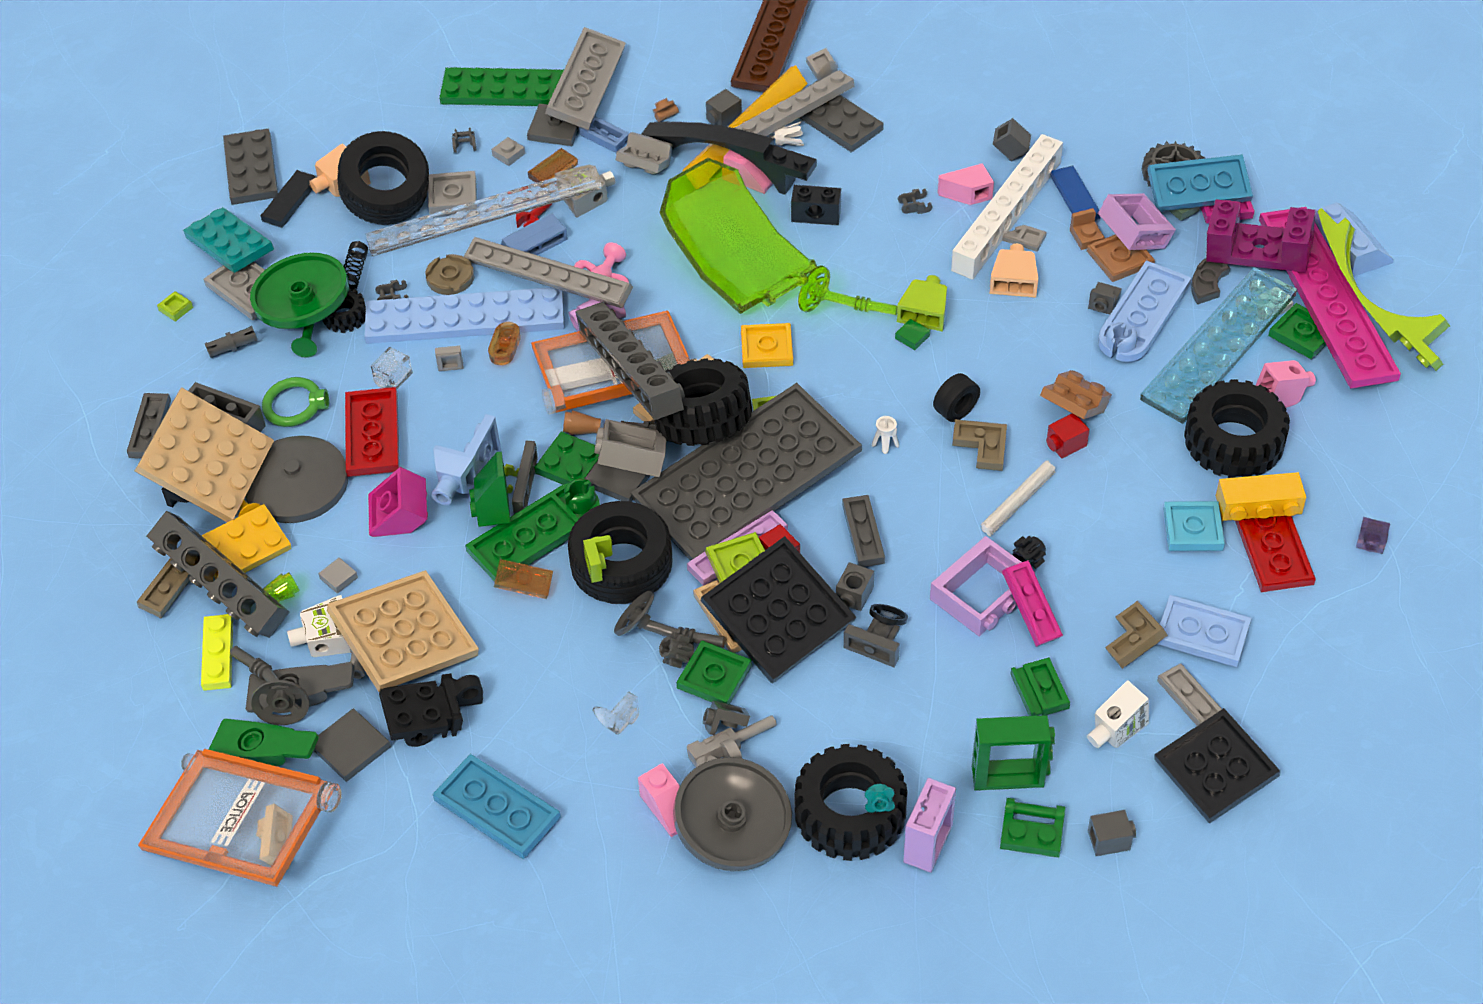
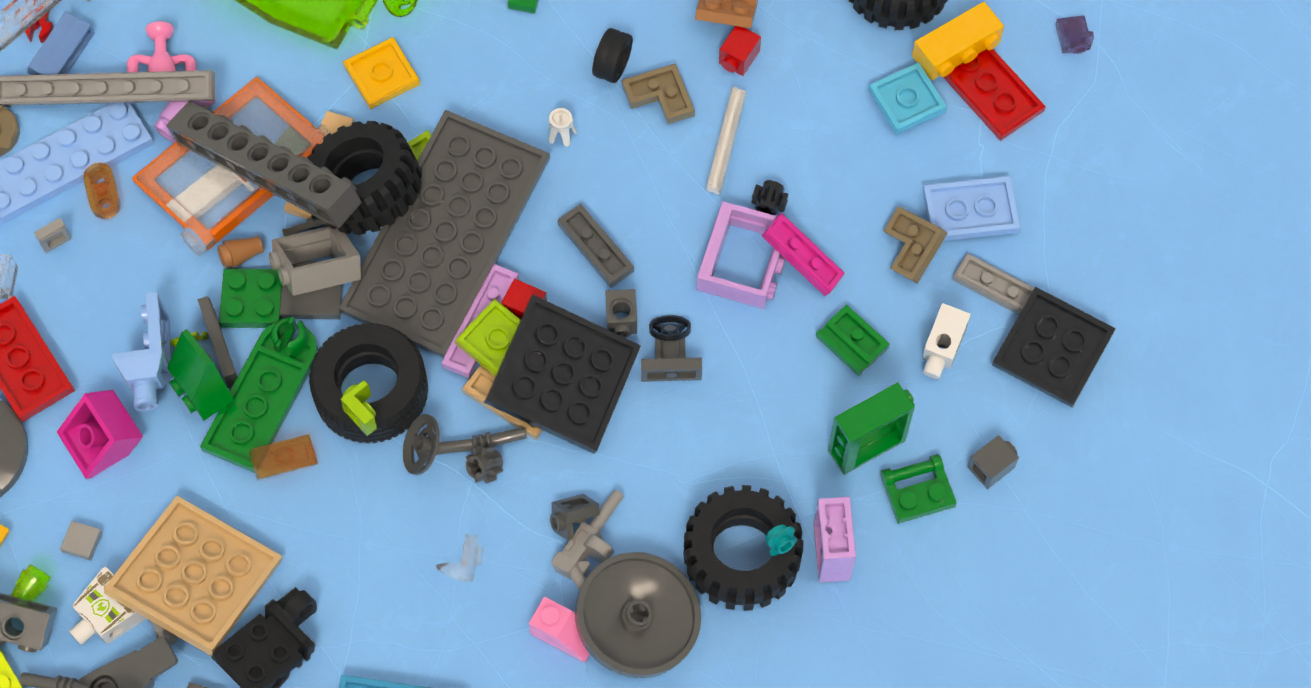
camera: 30 degrees left, 15 degrees up
green plate [676,640,752,704] -> none

